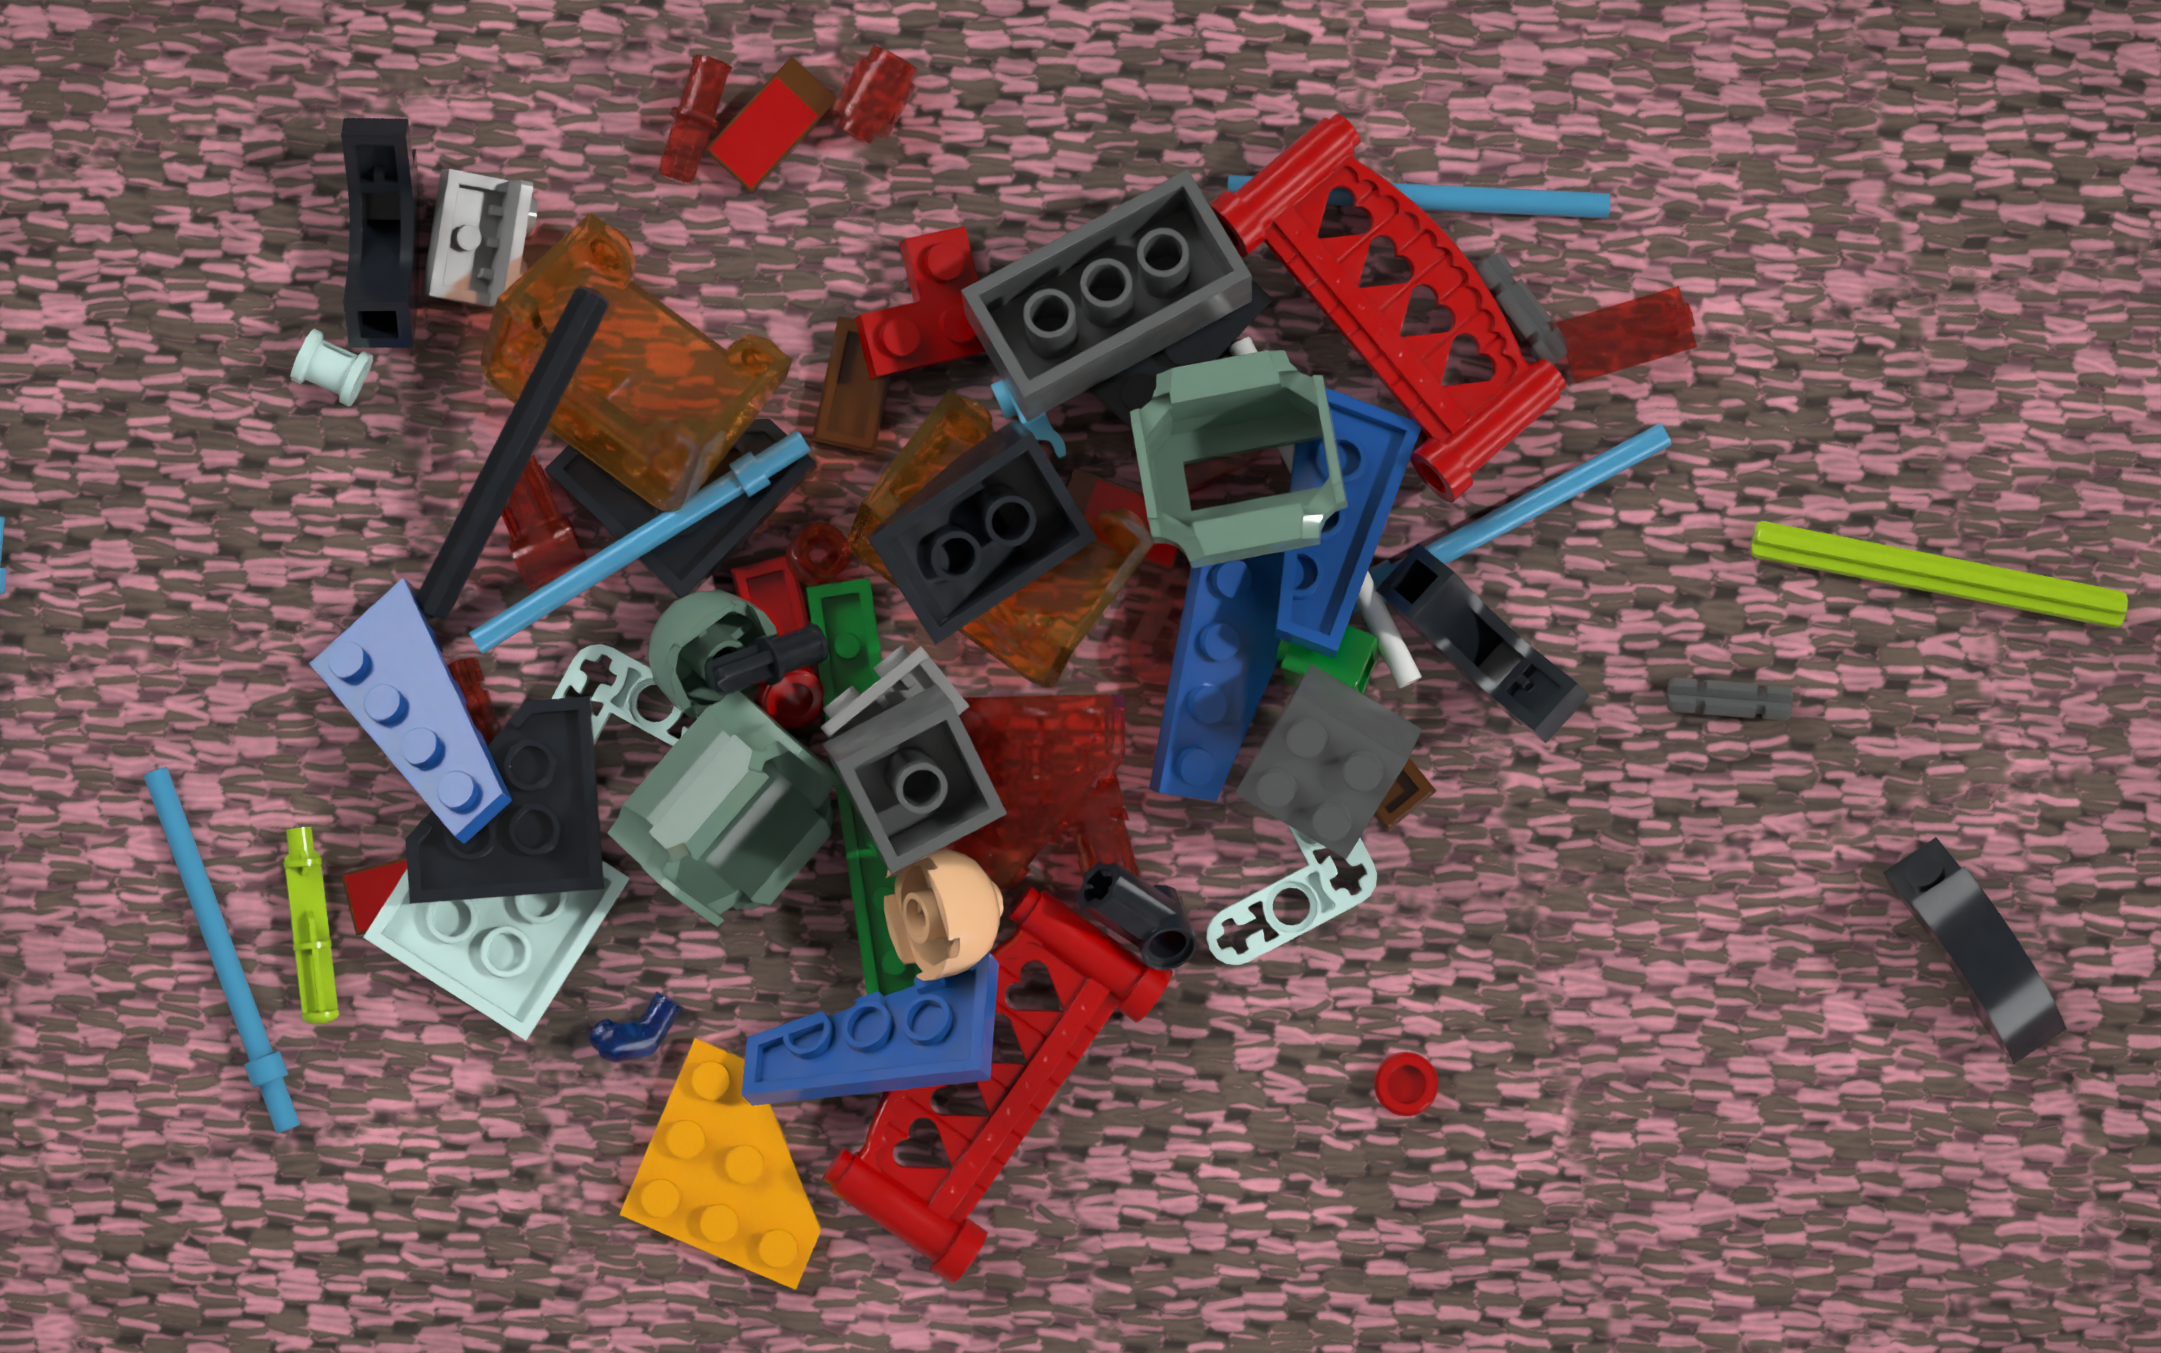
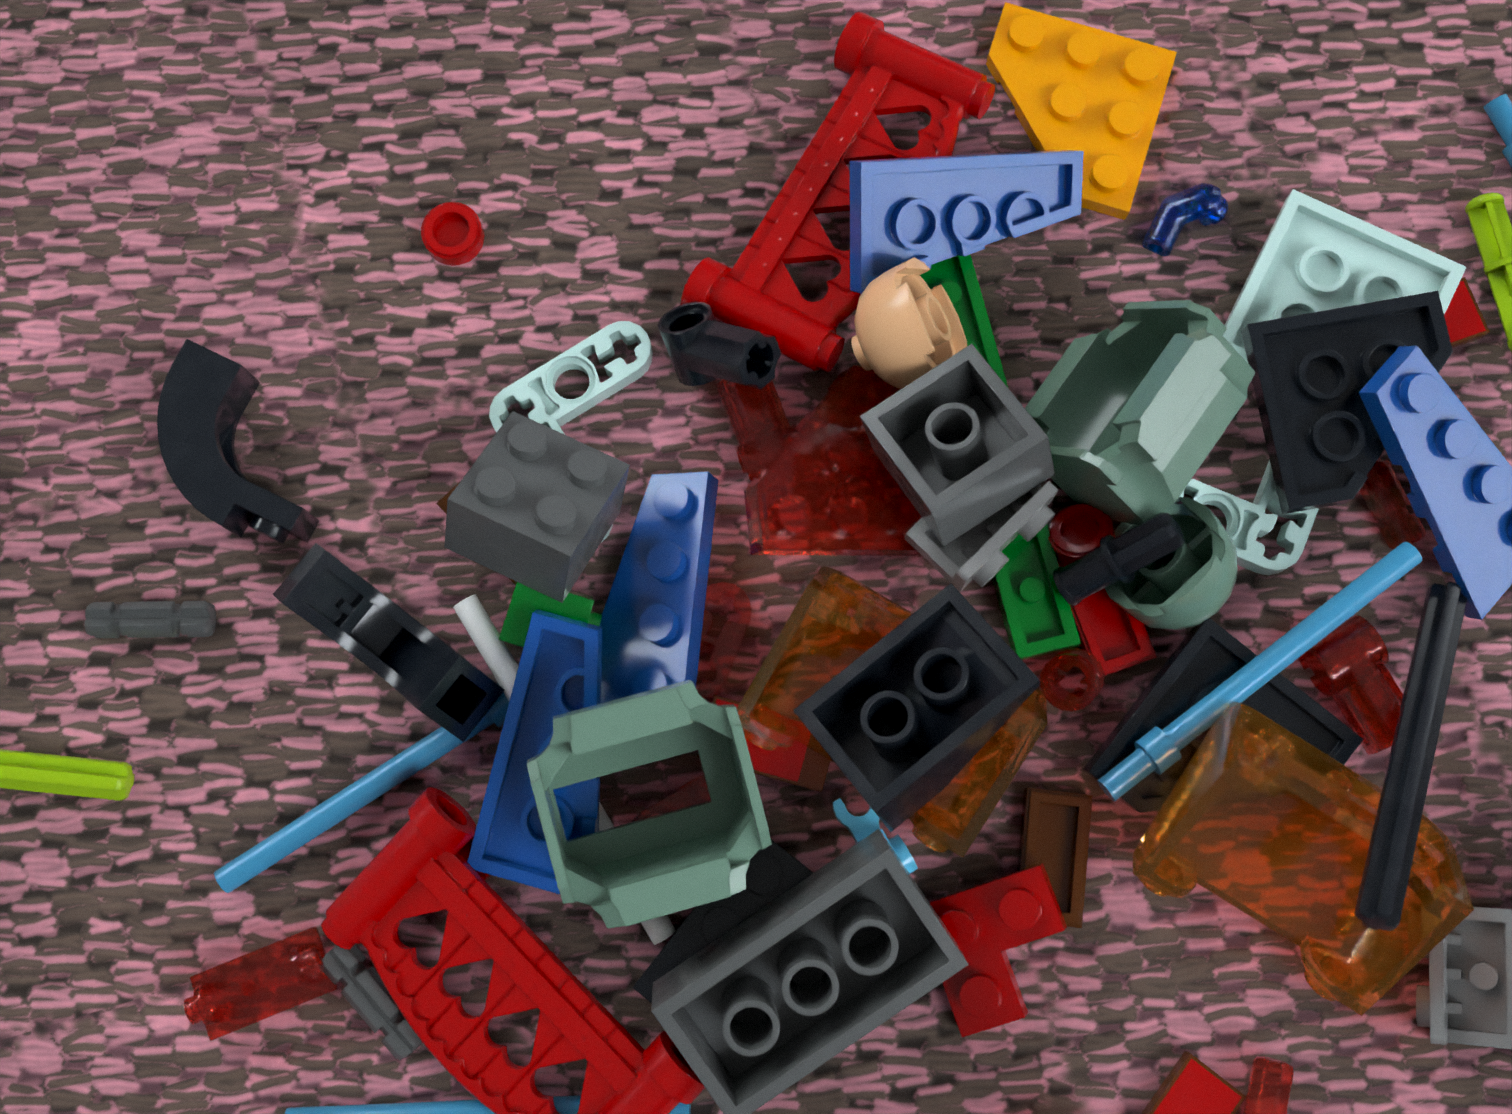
camera: 175 degrees right, 10 degrees down
none -> black arch [157,339,319,544]

